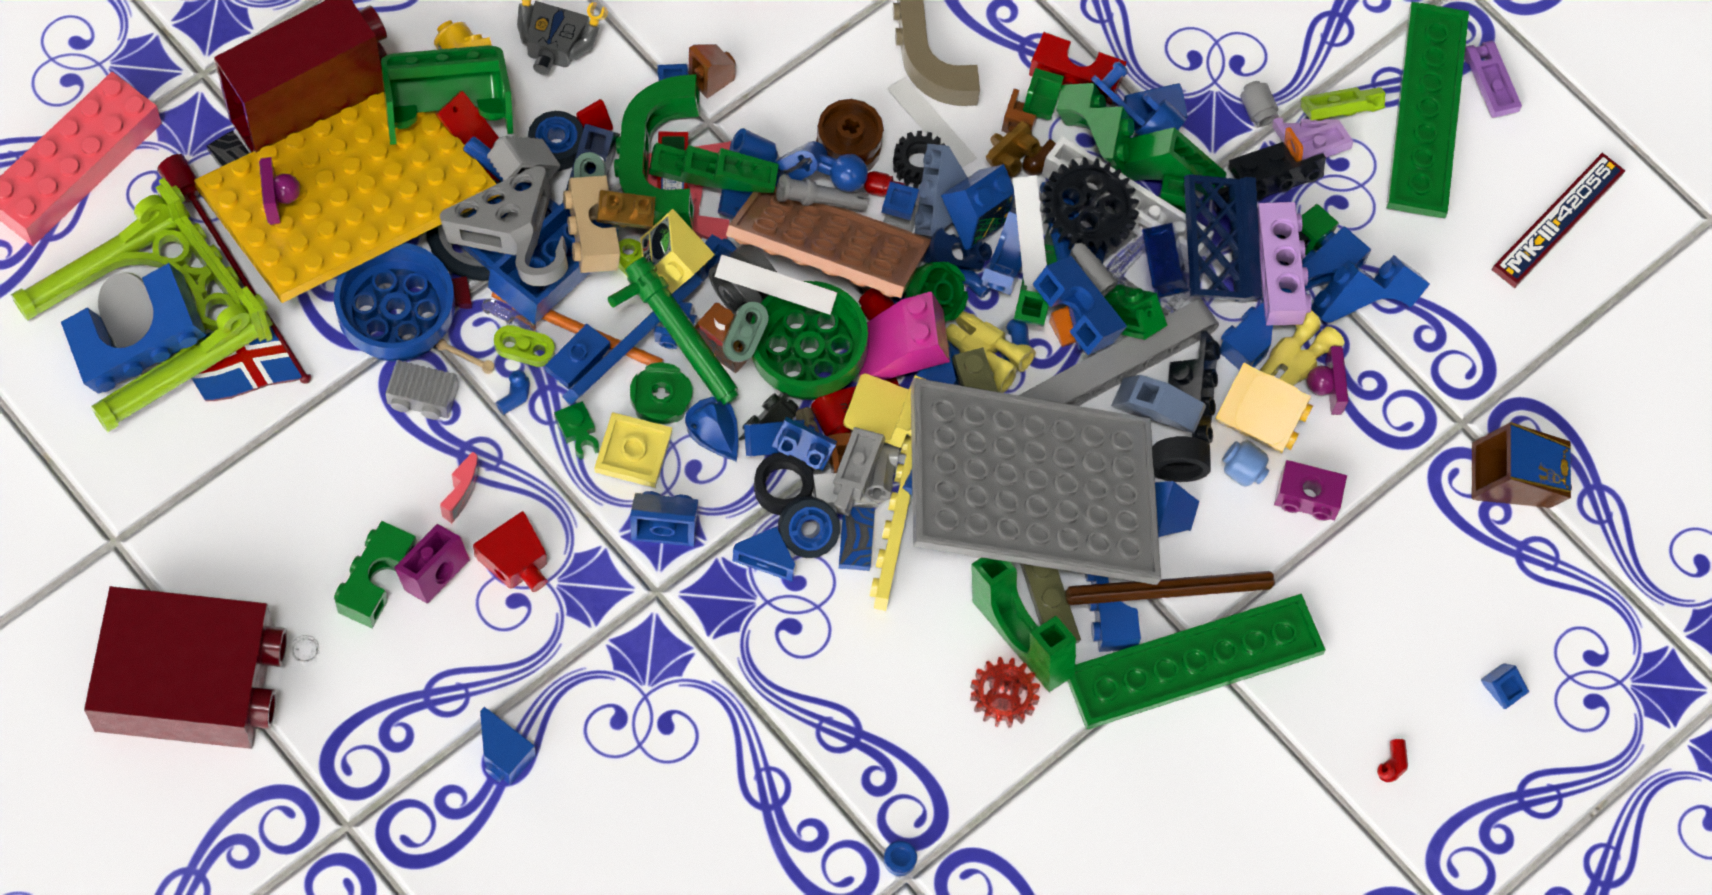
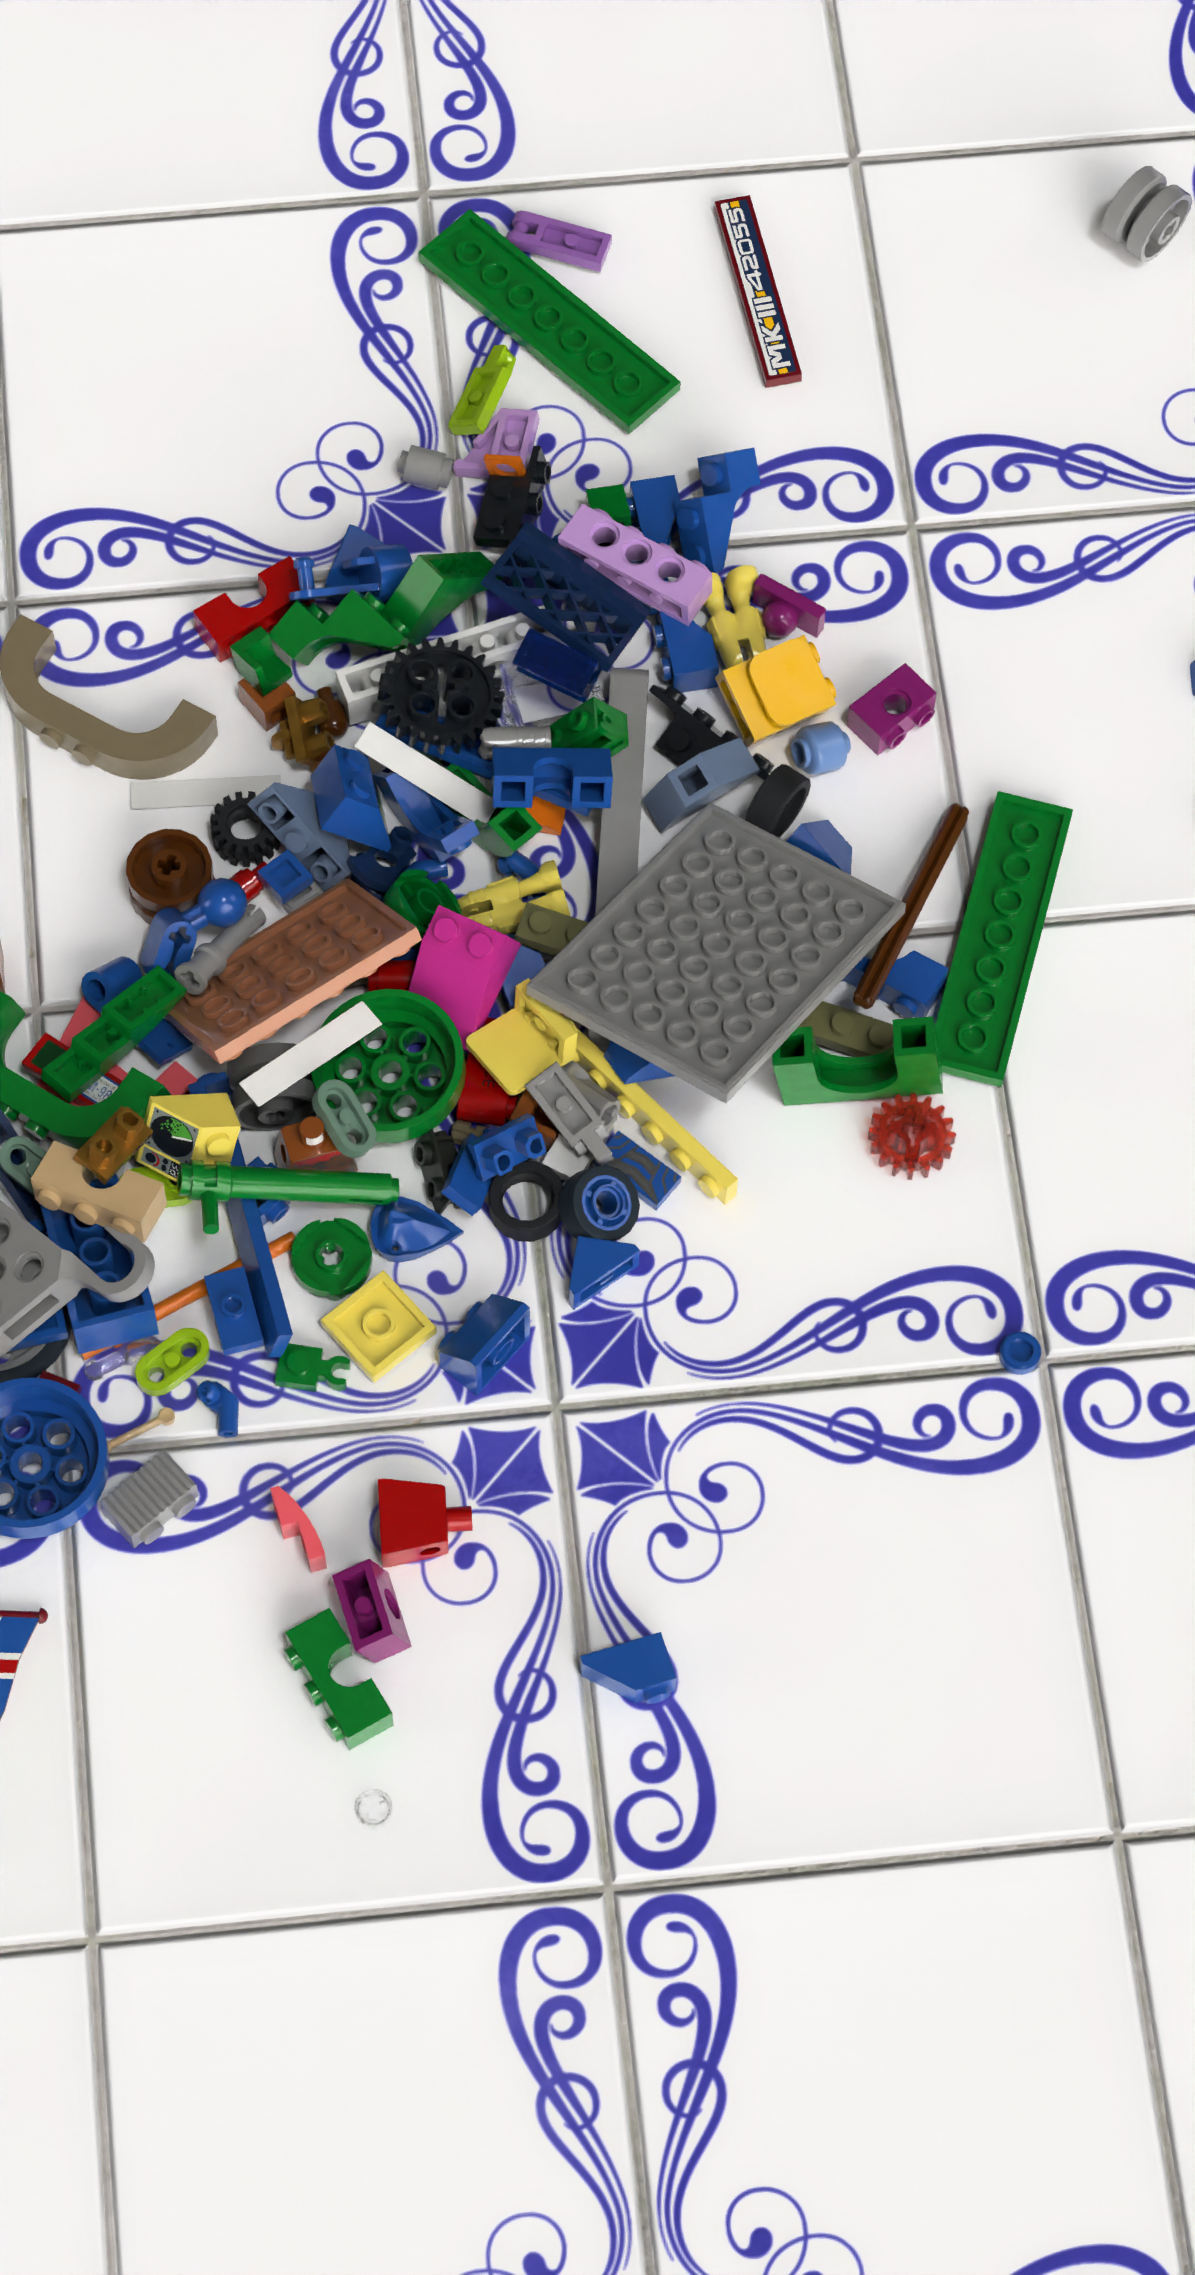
camera: 50 degrees left, 0 degrees up
dark red brick [84,586,287,749] -> none
green panel [1159,174,1186,214] -> none
slope [1472,422,1572,508] -> none

